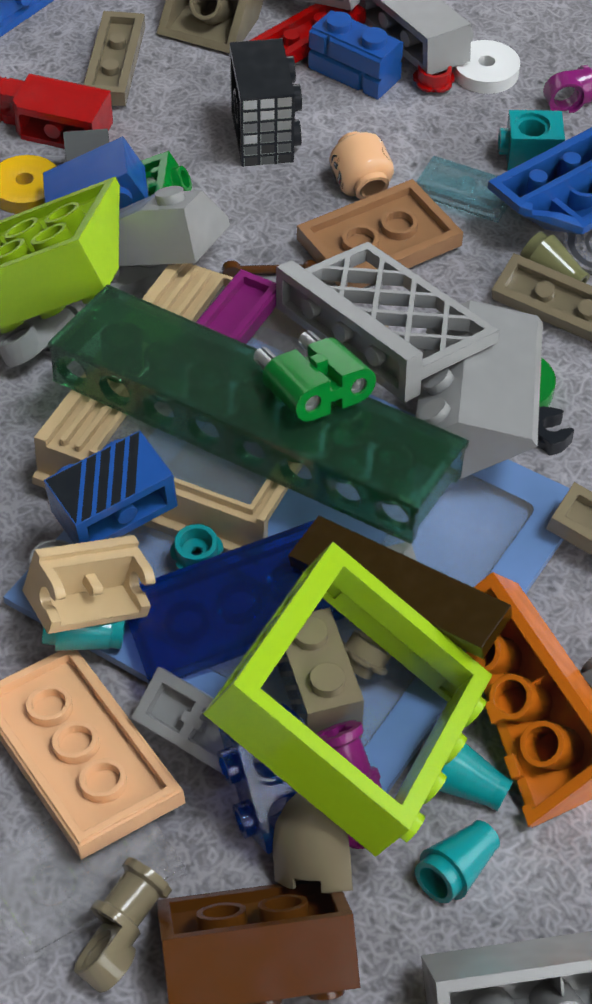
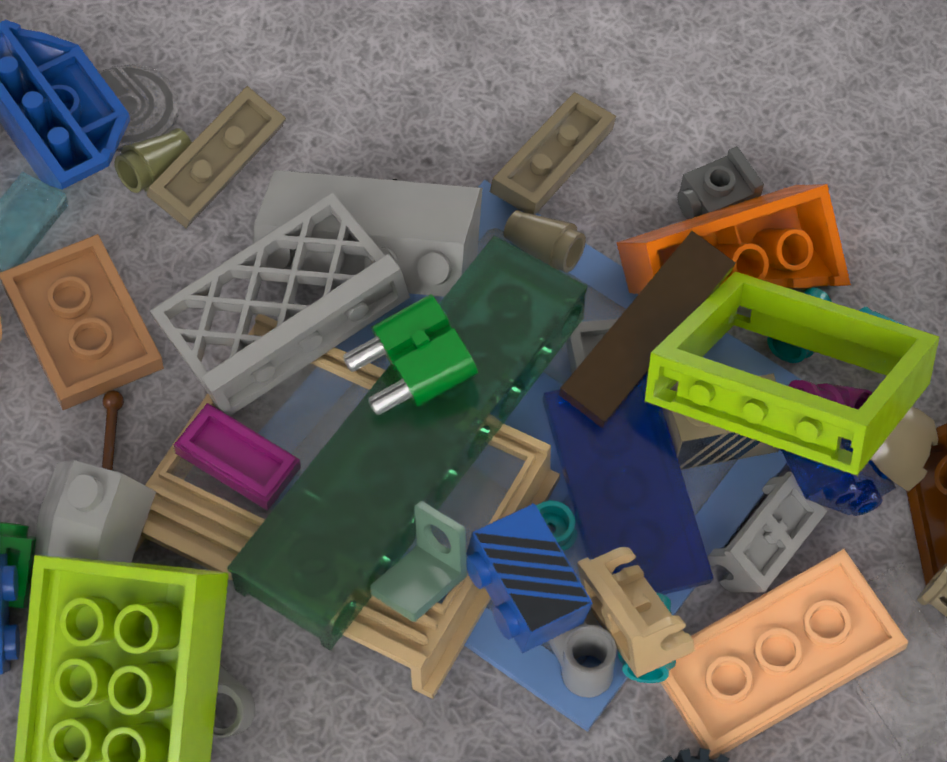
camera: 90 degrees left, 10 degrees up
none -> sand green bracket [371,501,467,622]
none -> dark tan cone [504,210,586,273]

